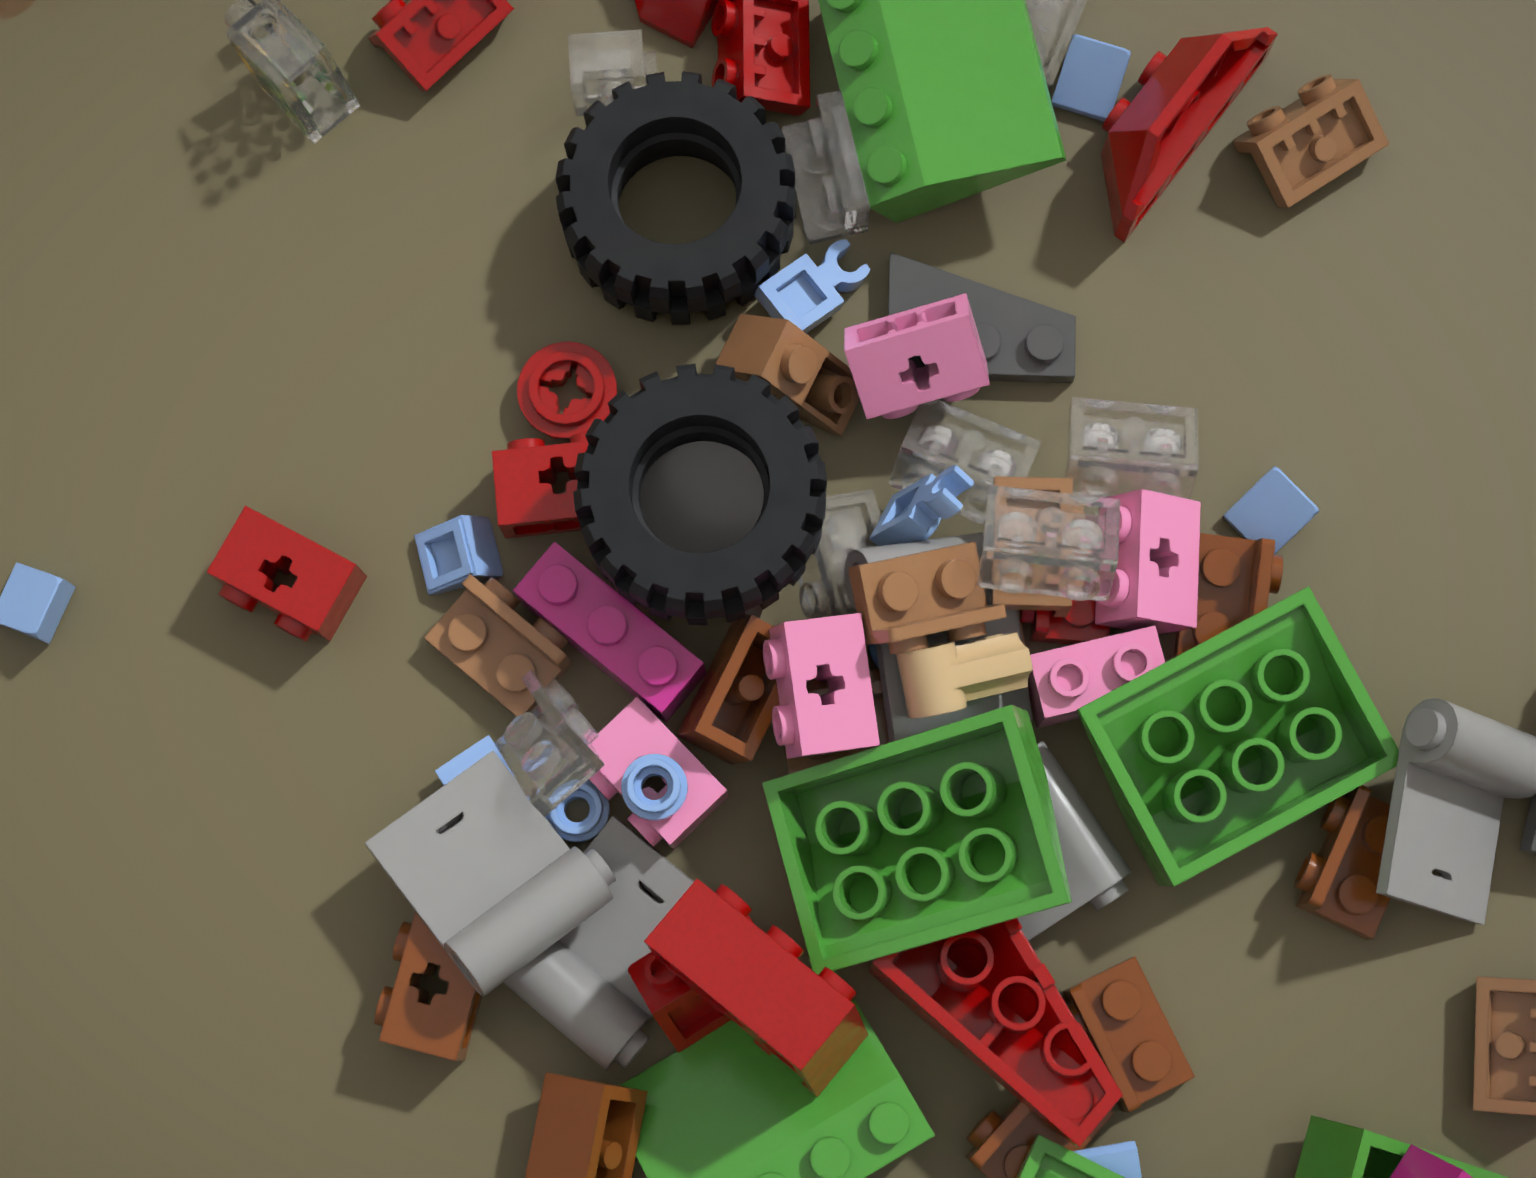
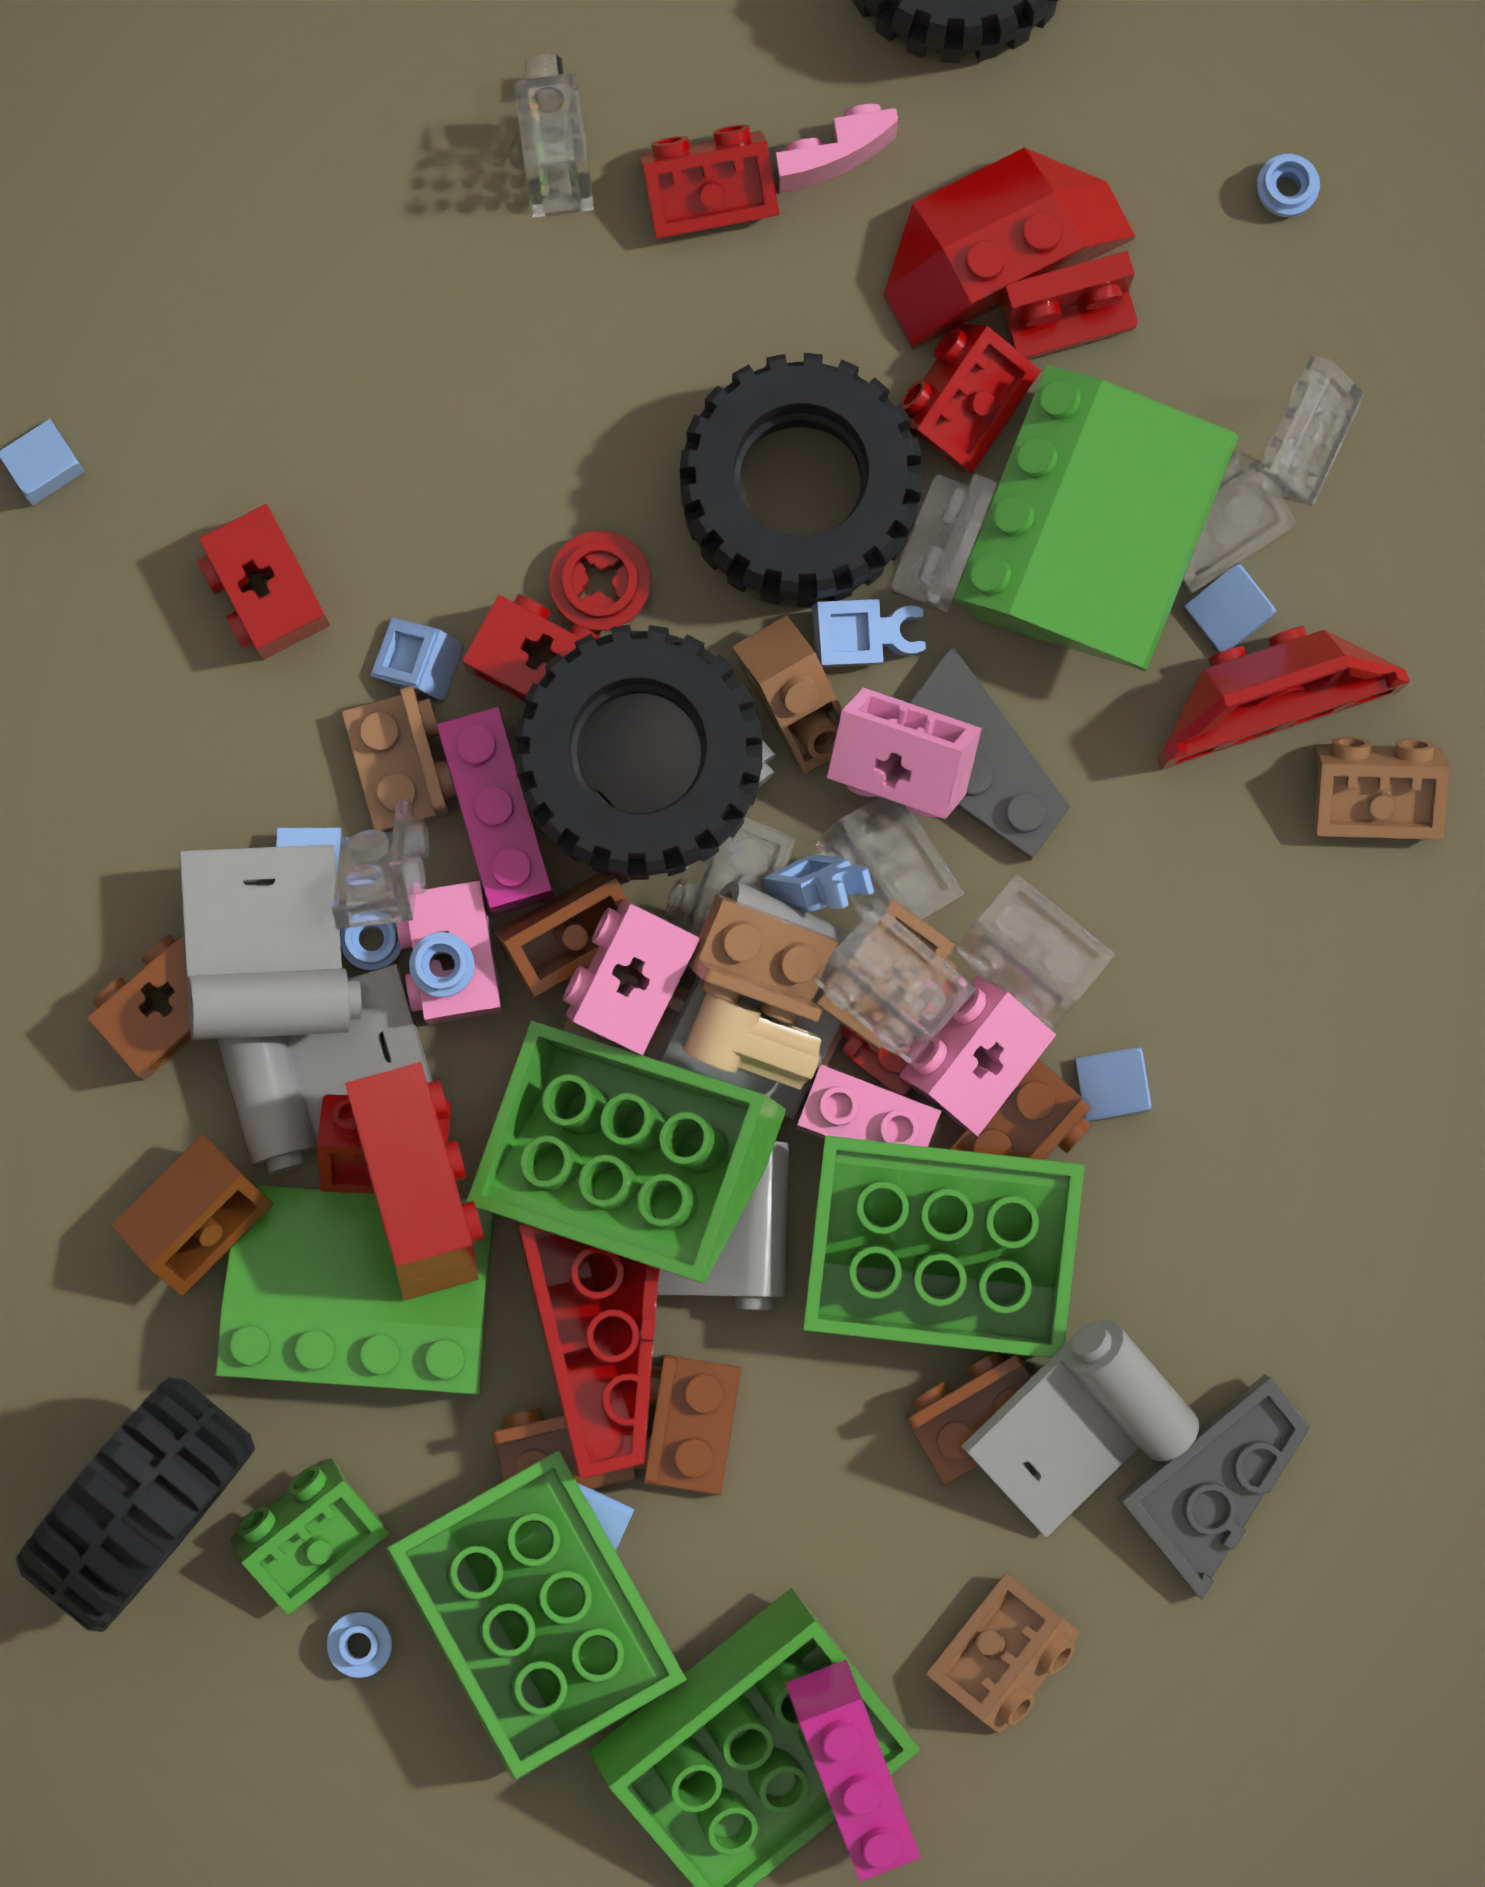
camera: 30 degrees right, 5 degrees up
clear brick [568,29,658,116] -> none

